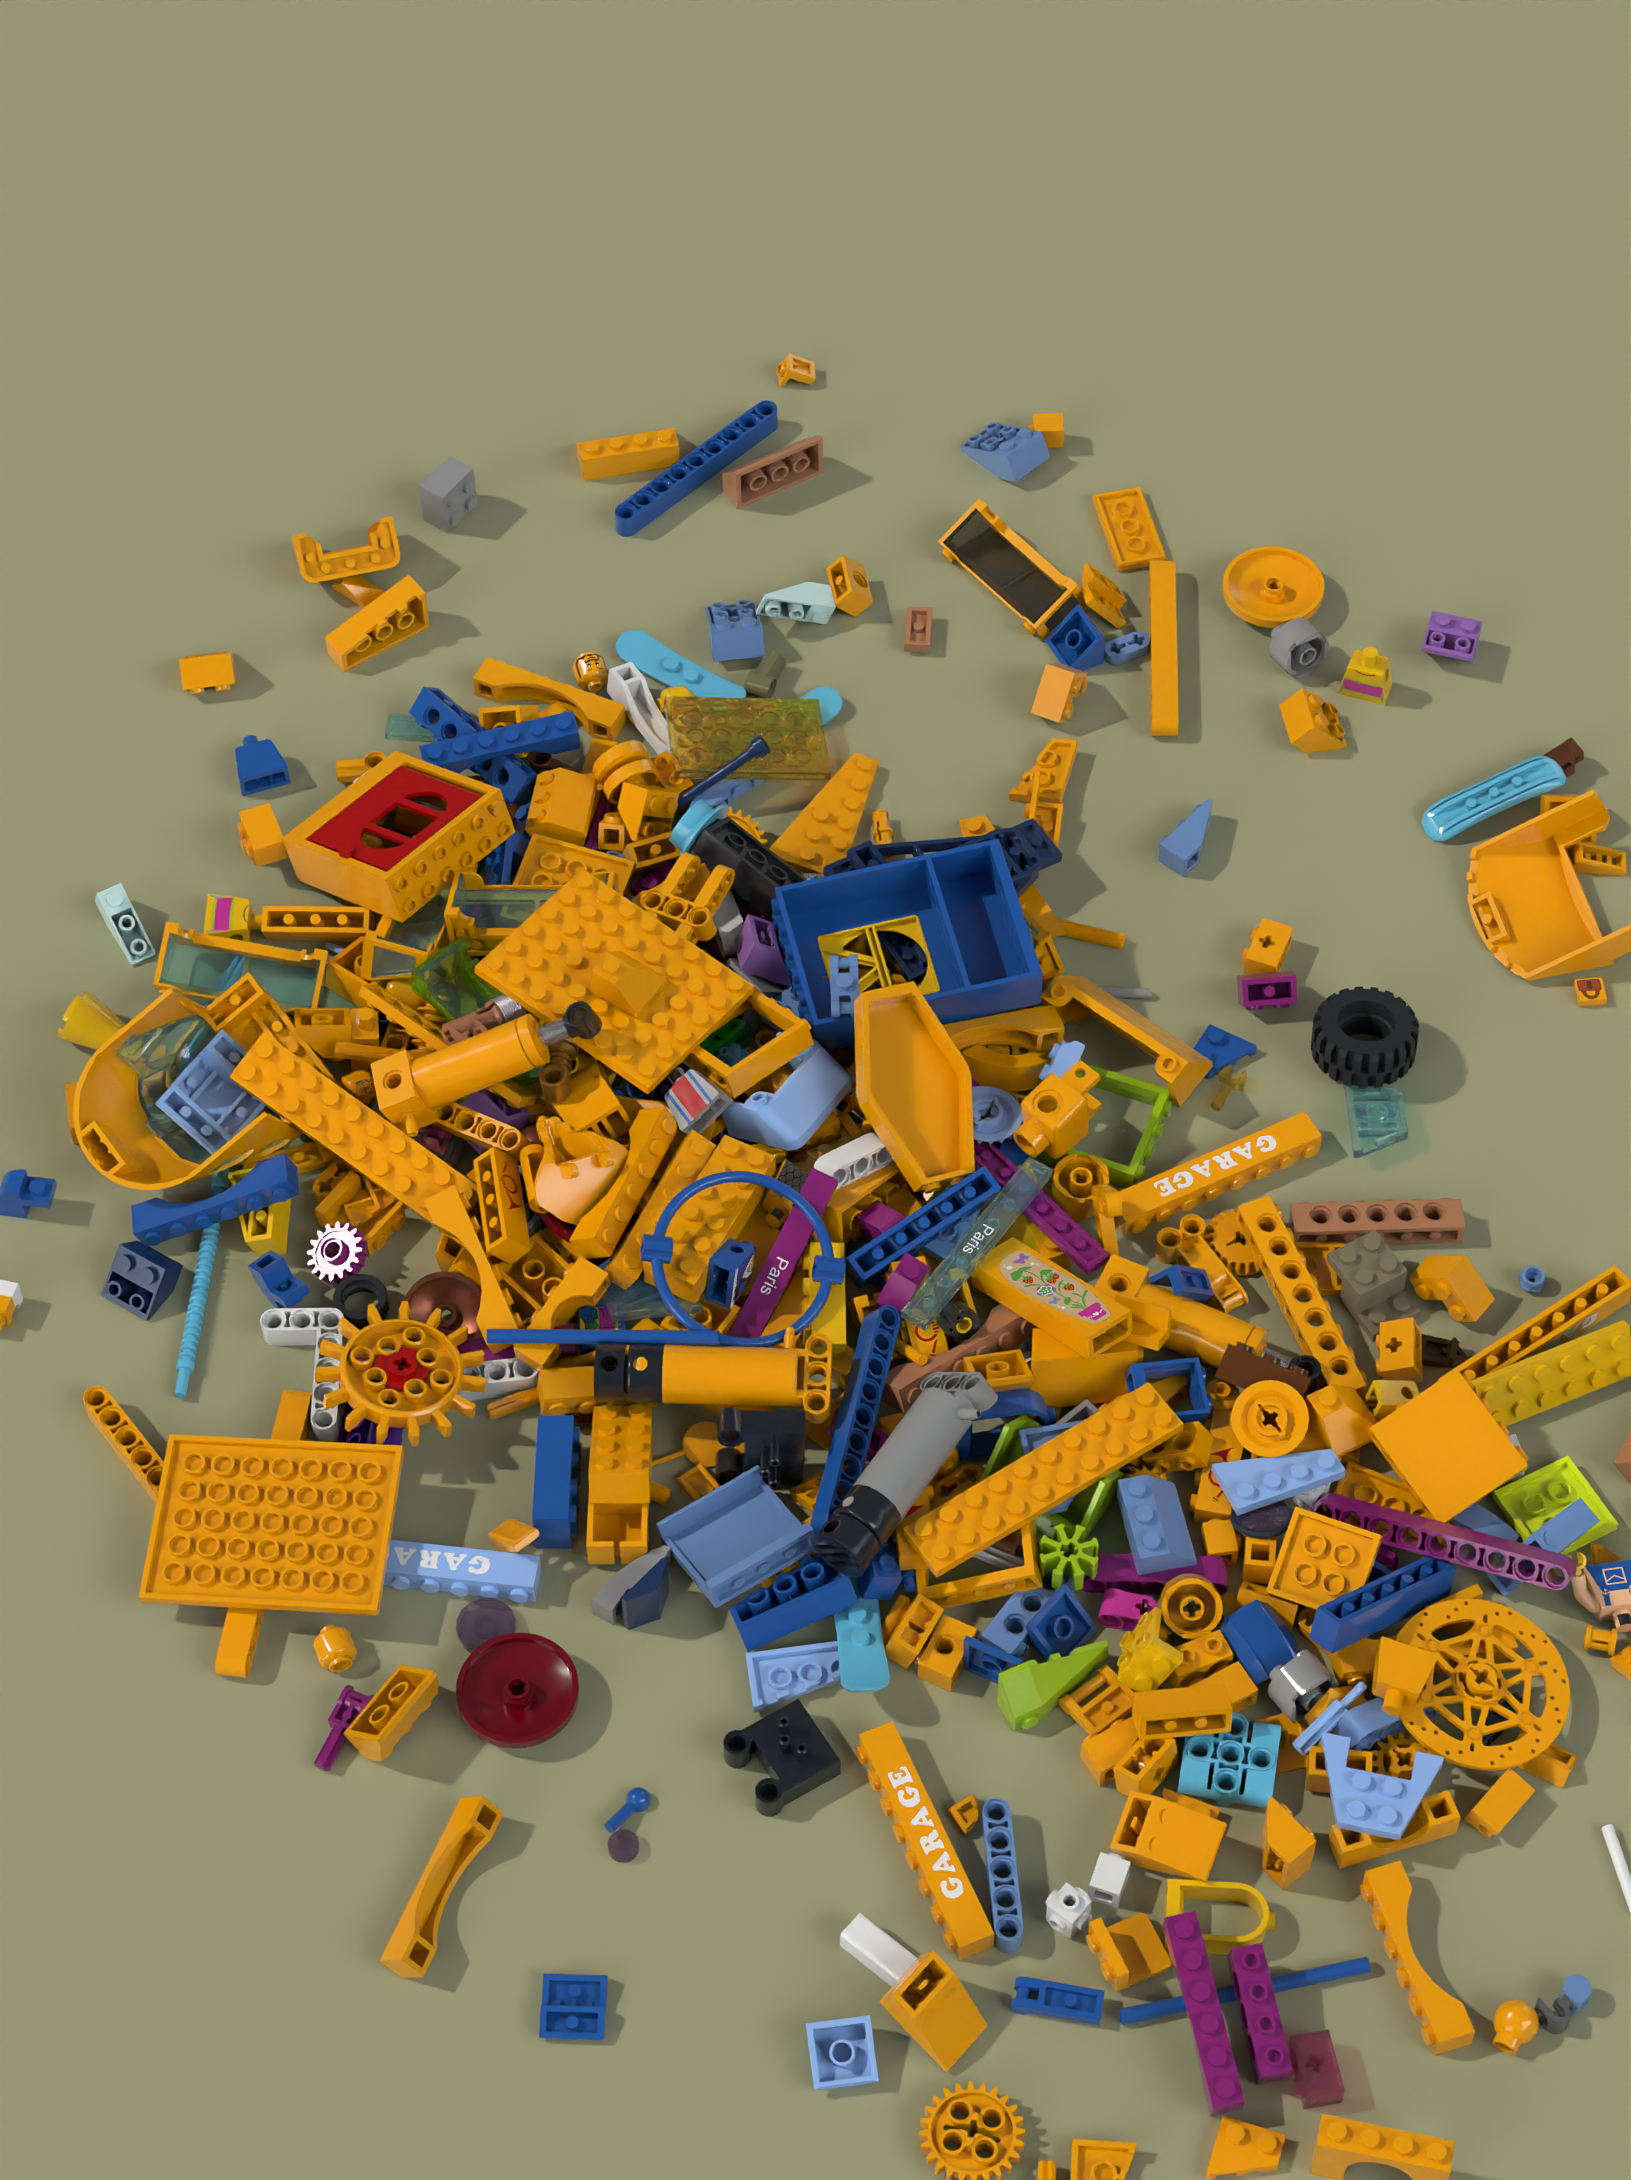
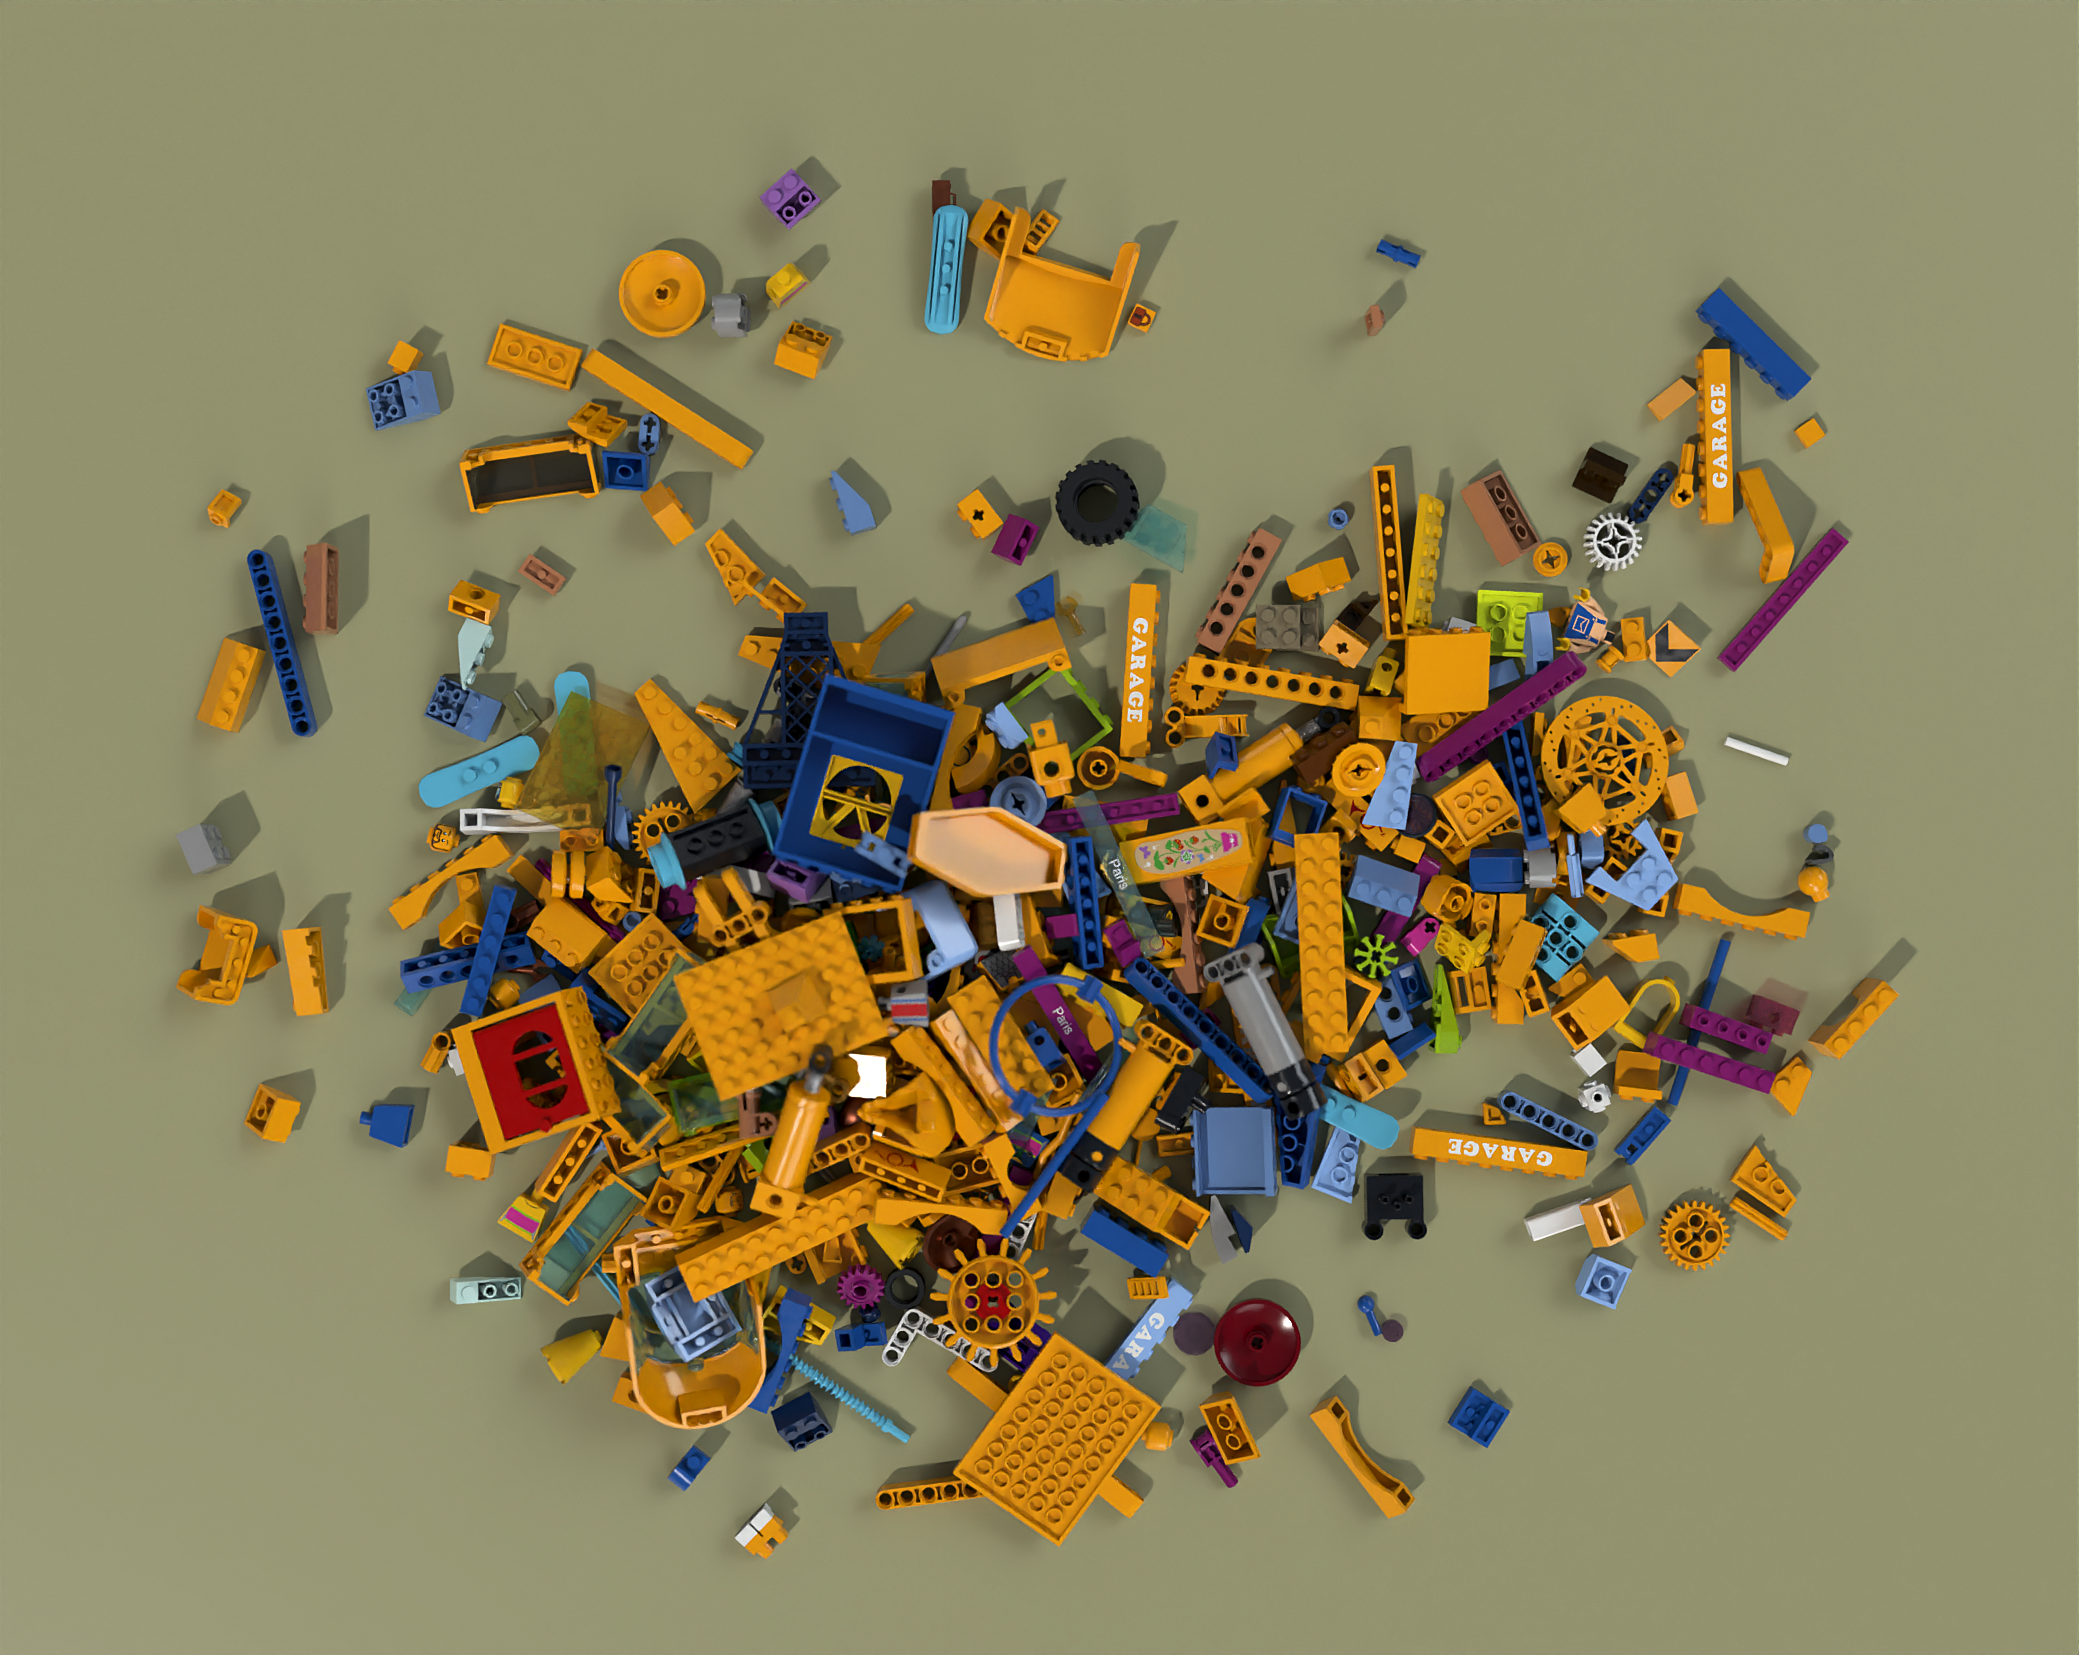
camera: 55 degrees left, 35 degrees up
none -> dark blue bush [859,1303,881,1323]
none -> yellow cone [866,1219,926,1270]

